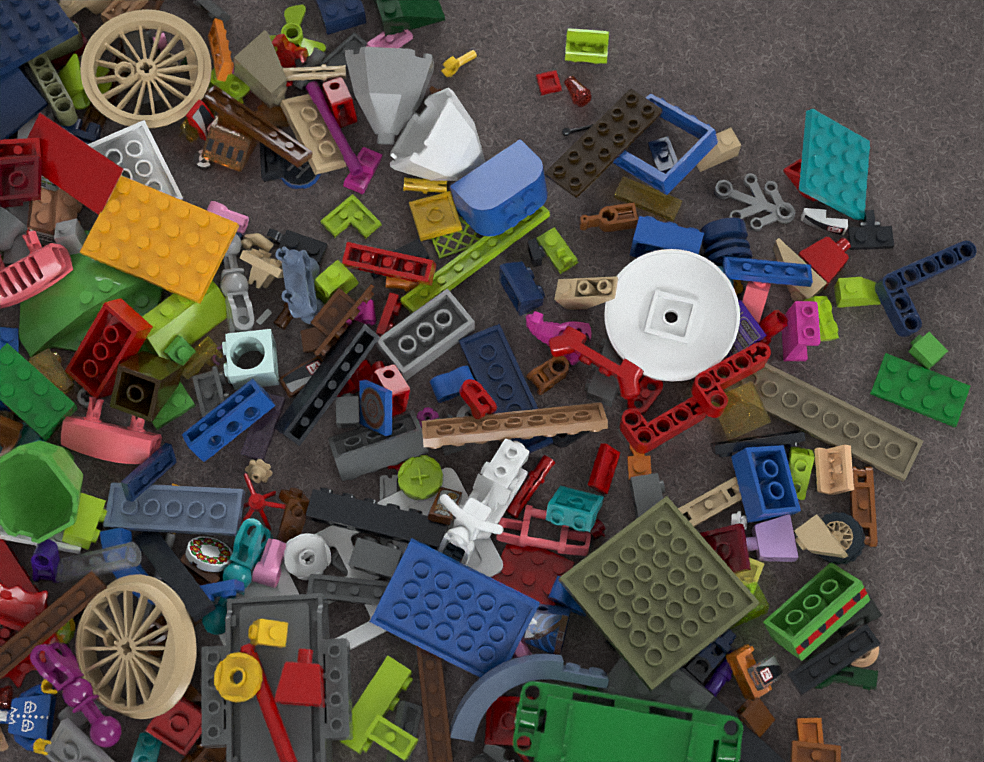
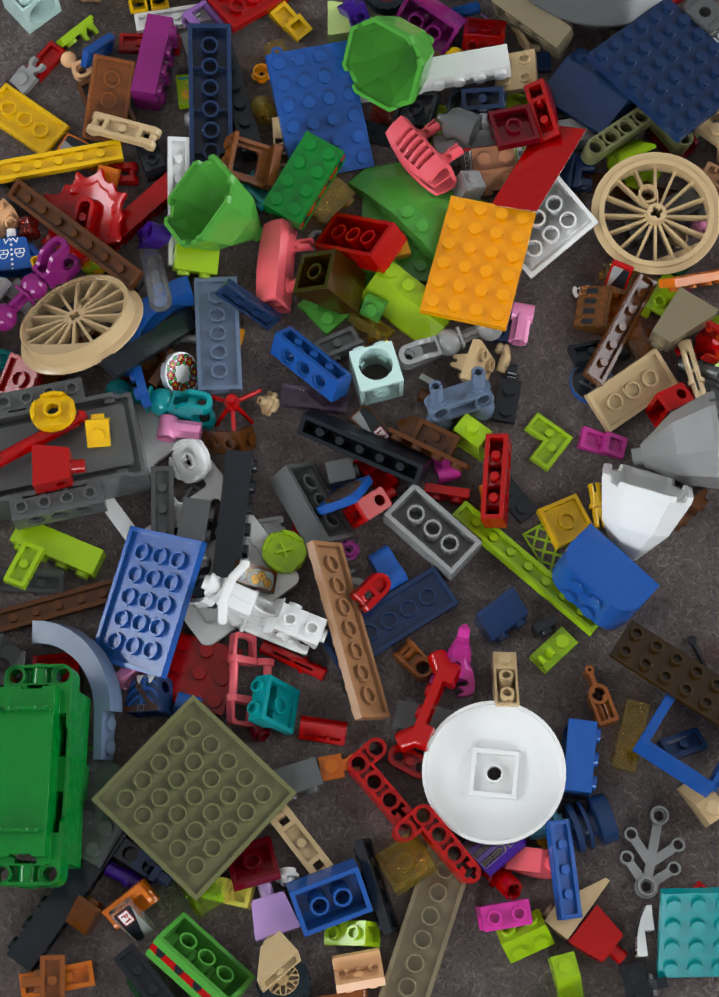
camera: 80 degrees right, 0 degrees up
magenta piece [306,81,363,176] -> none

